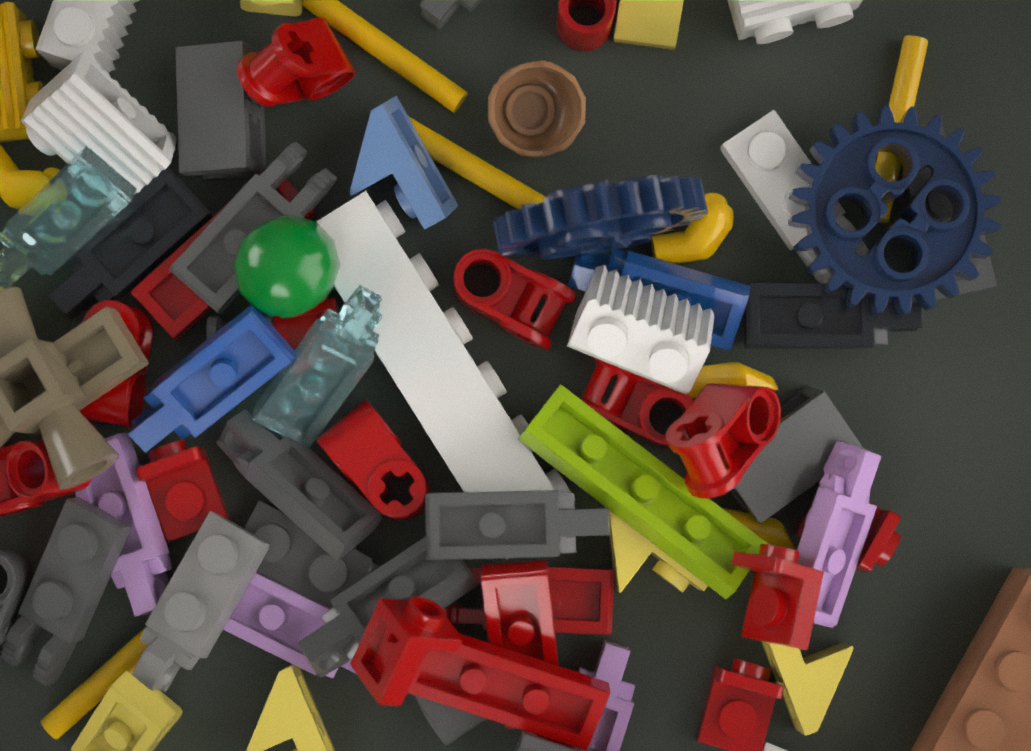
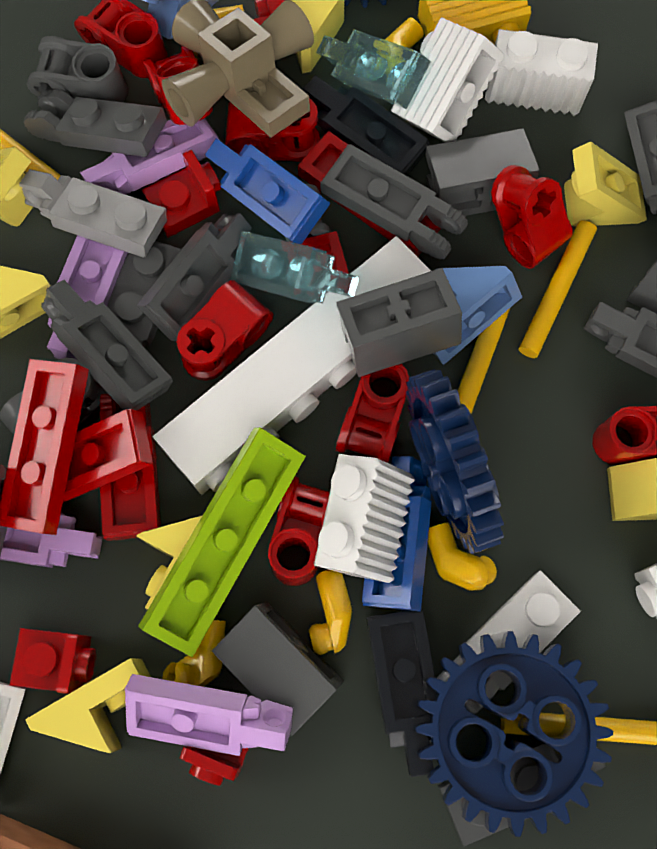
camera: 90 degrees right, 10 degrees down
green hair [233,215,340,319] -> none
red bracket [350,596,463,706] -> none
dark grey hinge [425,490,610,560] -> none
medium nougat hair [488,60,586,157] -> none
red piece [666,383,781,499] -> none
red bracket [731,544,824,651] -> none
none -> dark grey hinge [336,268,462,377]

